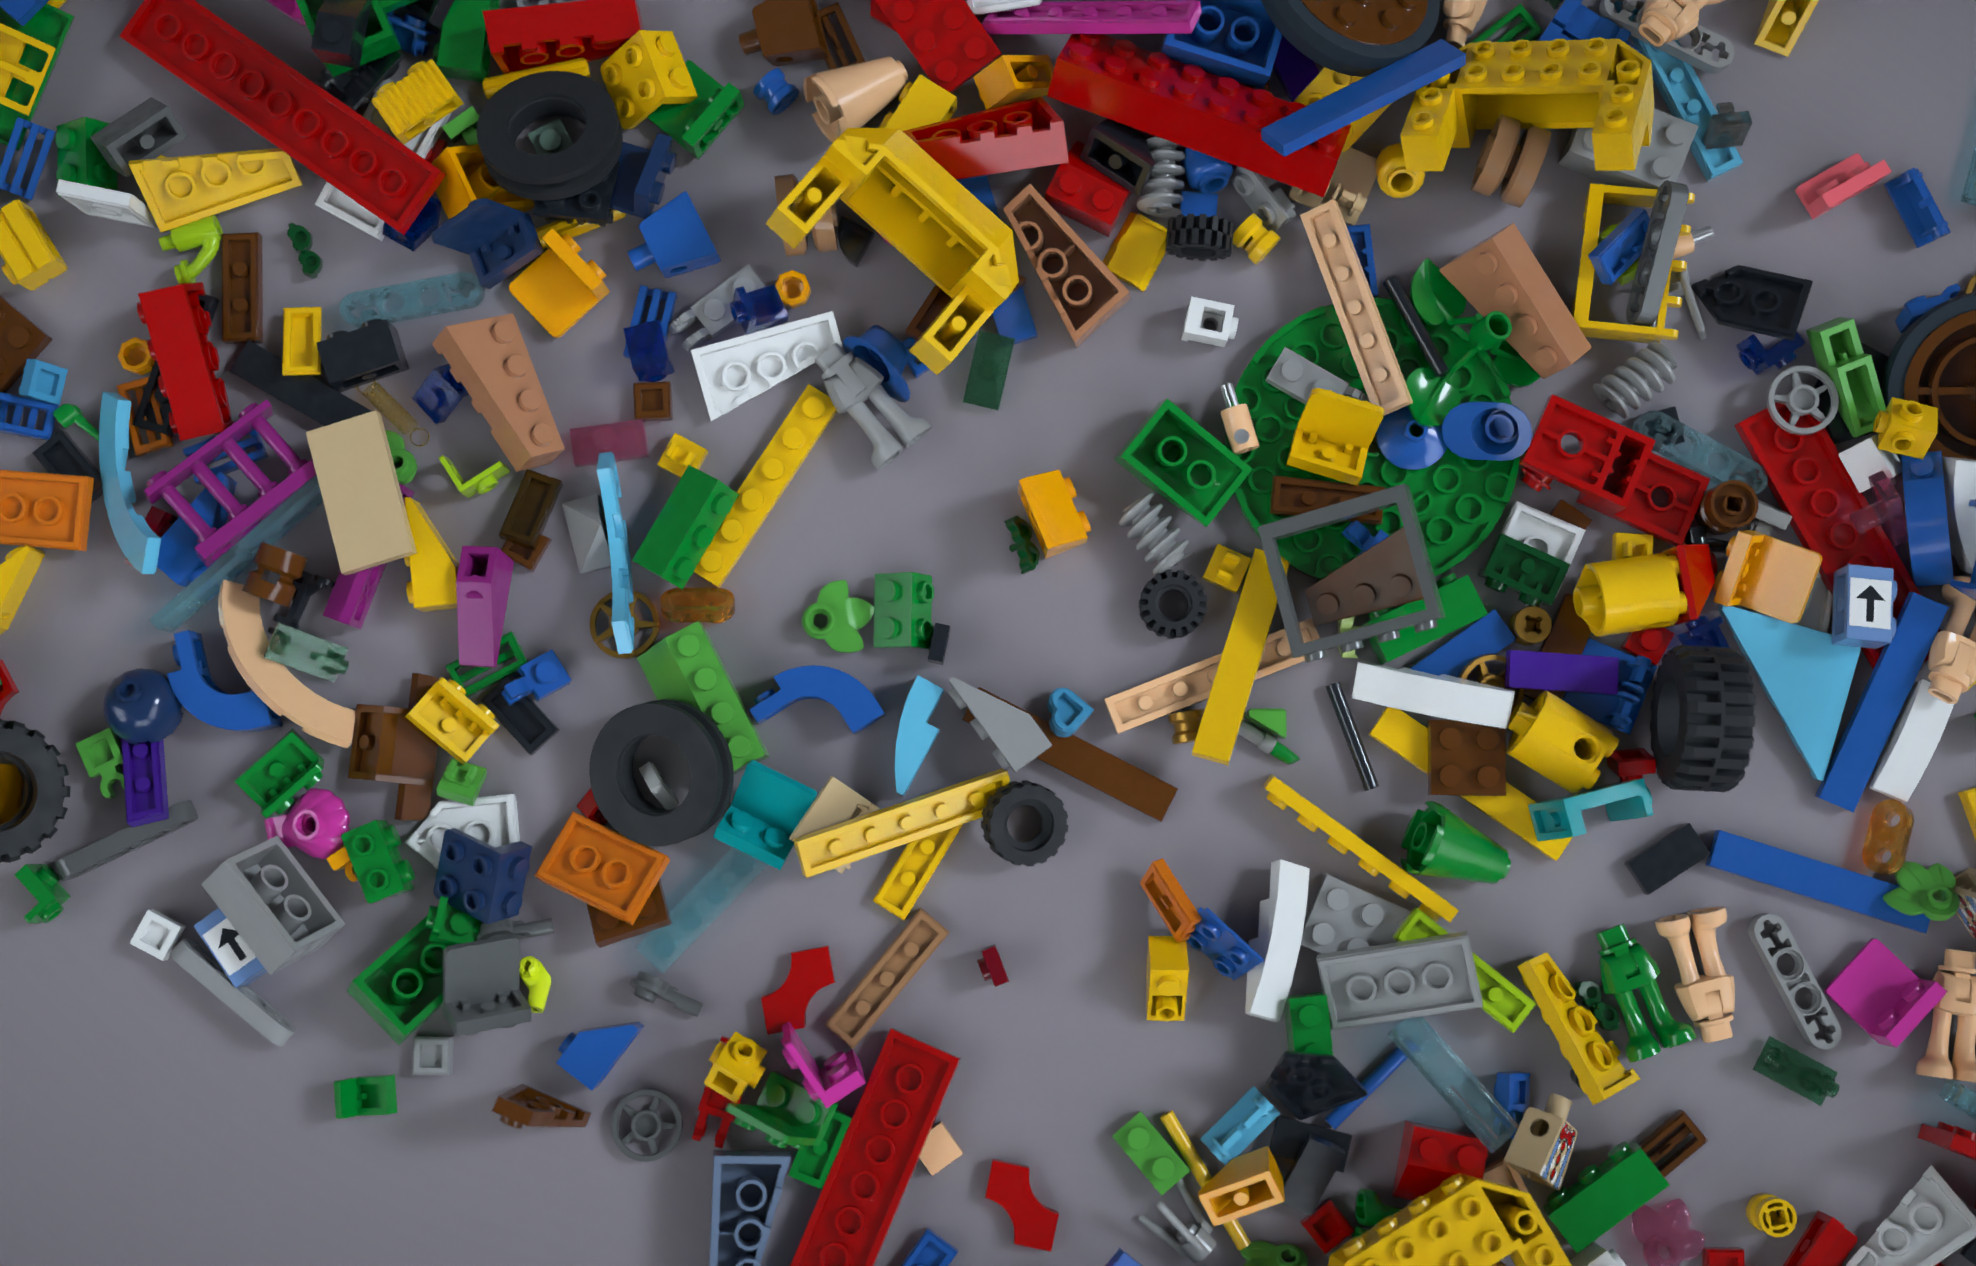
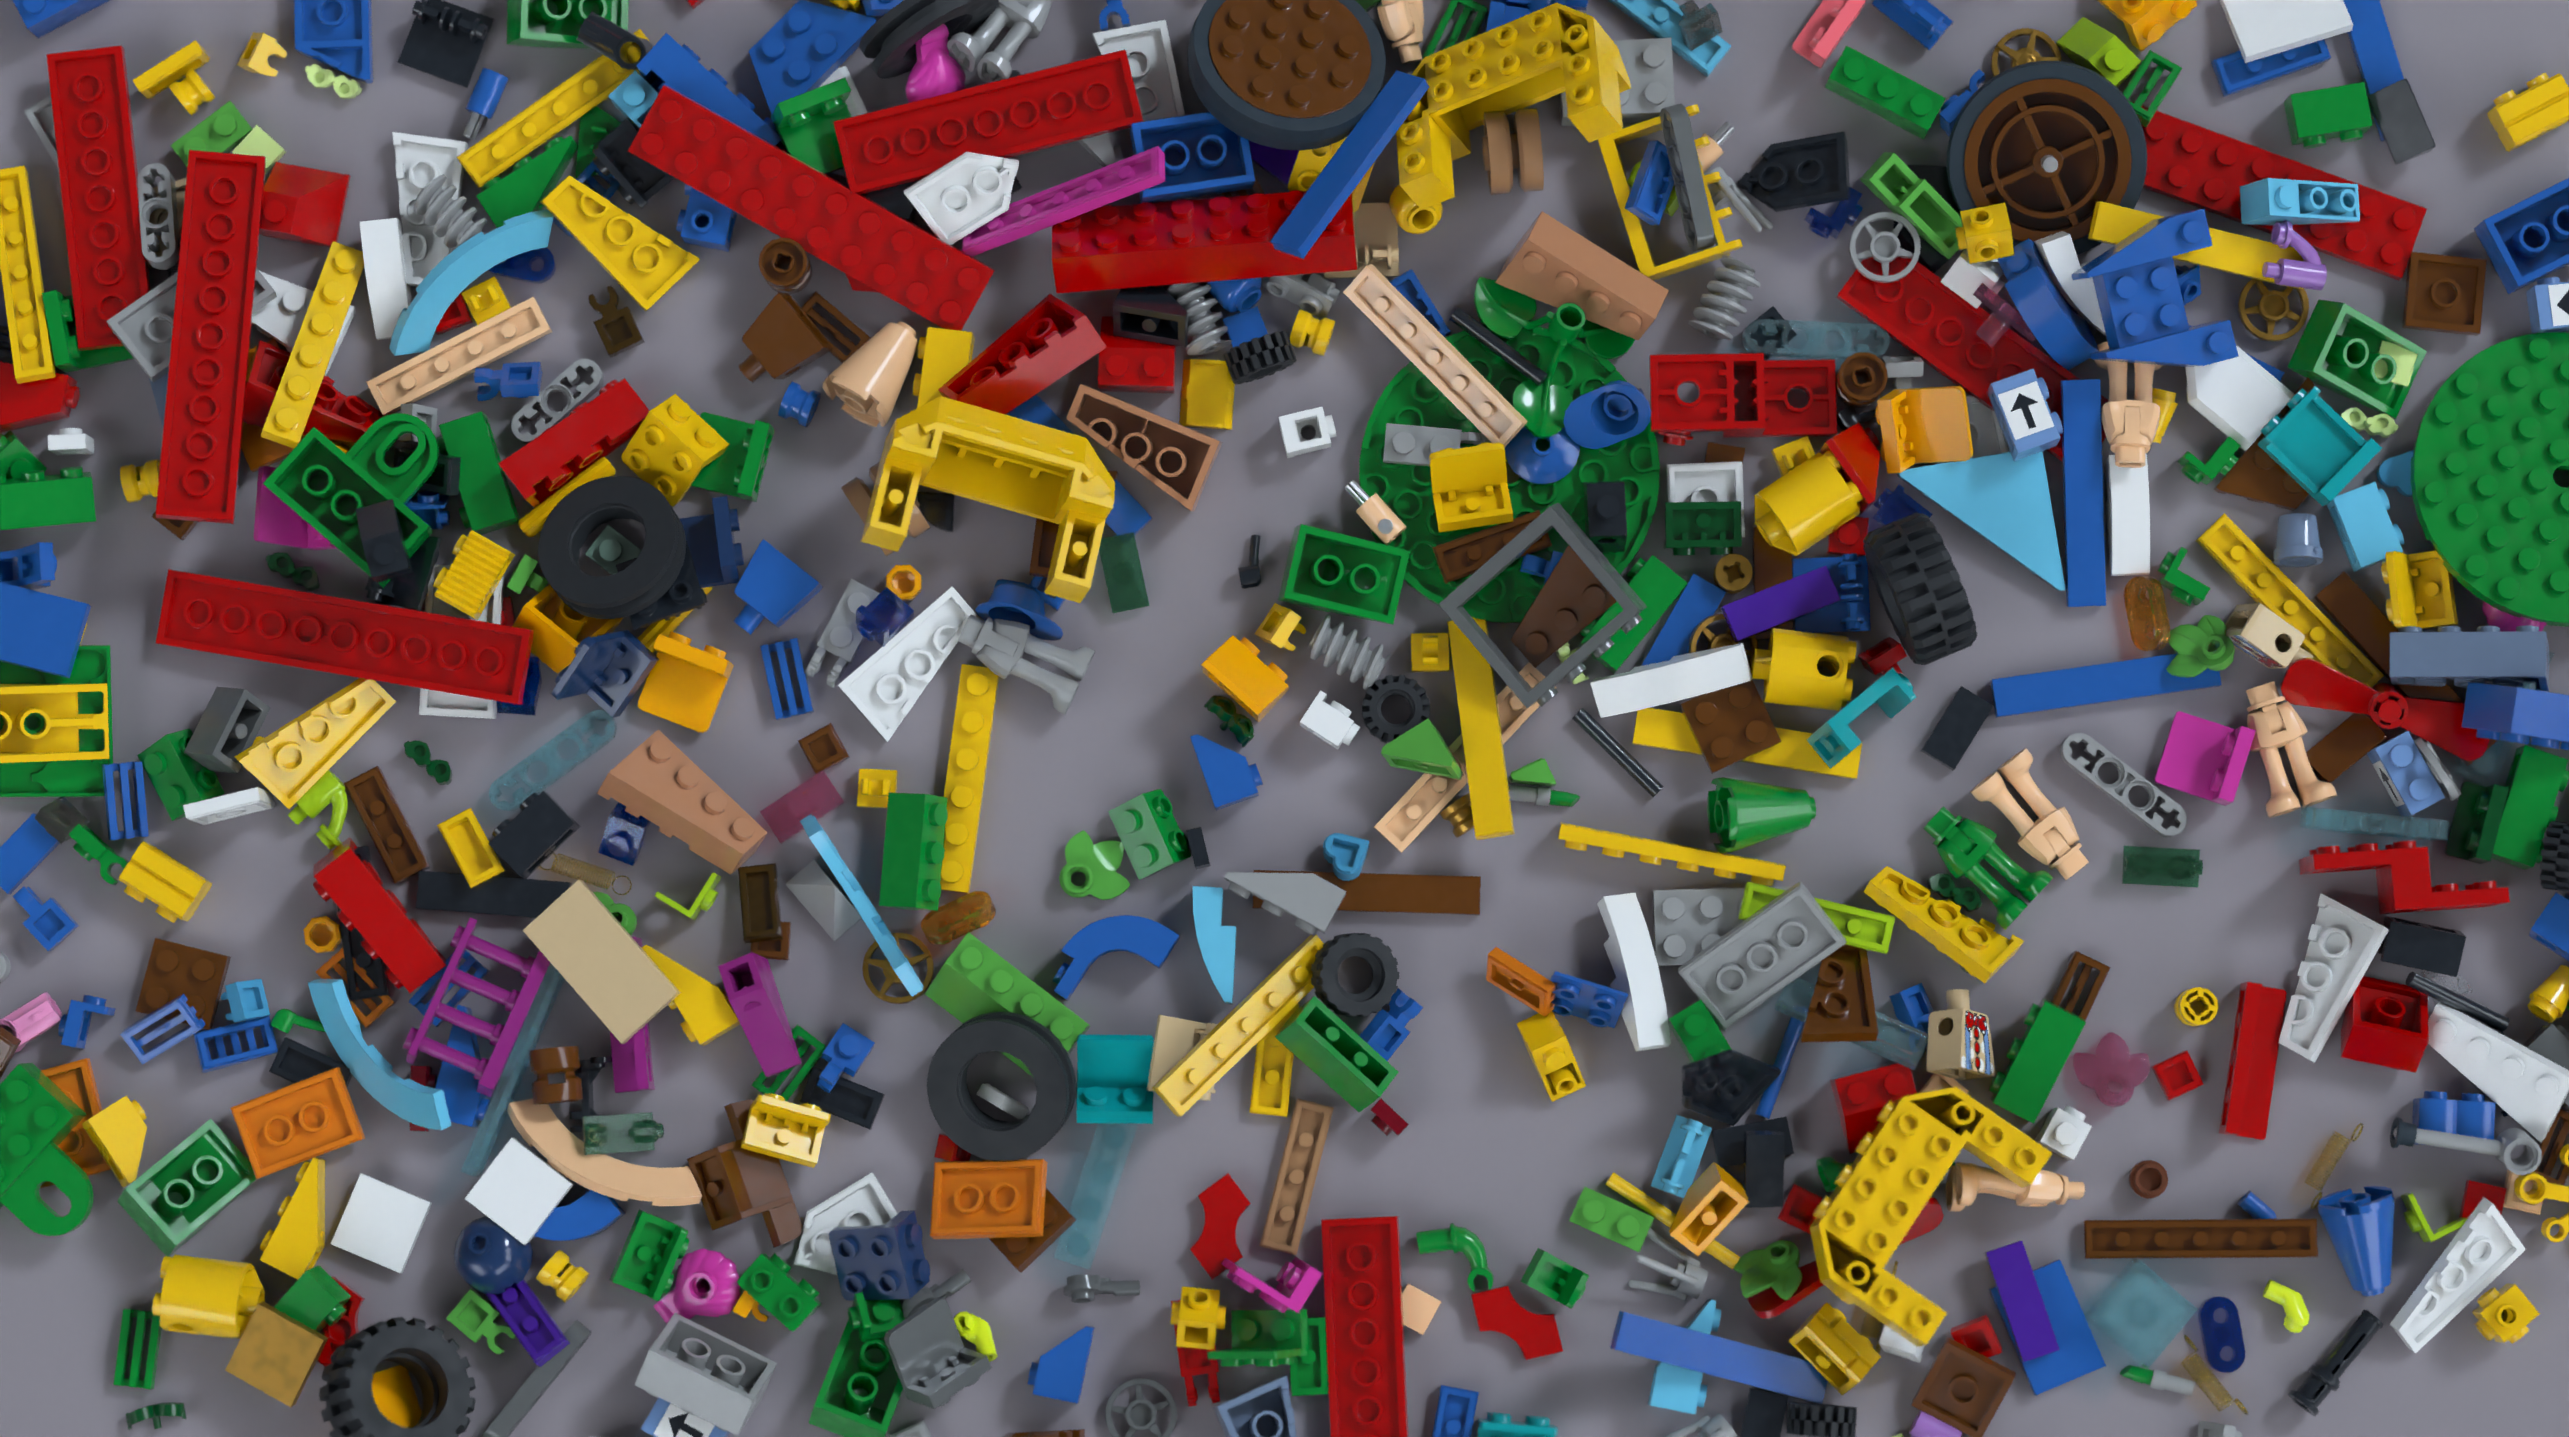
camera: 20 degrees left, 0 degrees up
bright green tile [437,758,487,806] -> none
clear blue bracket [624,319,675,382] -> none
light orange slope [973,55,1054,110] -> none
none -> dark green piece [266,552,320,591]
none -> white tile [331,1174,432,1273]
none -> white tile [465,1138,573,1245]
none -> yellow wheel [536,1250,590,1303]
none -> blue slope [1190,734,1263,811]
none -> black hand [1238,535,1261,589]
none -> yellow tile [1255,603,1306,651]
none -> green brick [1275,996,1398,1113]
none -> white brick [1300,690,1360,750]
none -> blue plate [1359,988,1423,1061]
none -> bright green slope [1381,718,1463,780]
none -> green piece [1416,1223,1494,1292]
none -> green bracket [1520,1248,1589,1309]
none -> black torso [1583,480,1627,553]
none -> reddish brown wing [1801,945,1878,1042]
none -> green brick [1825,45,1946,140]
none -> green bracket [2157,547,2210,606]

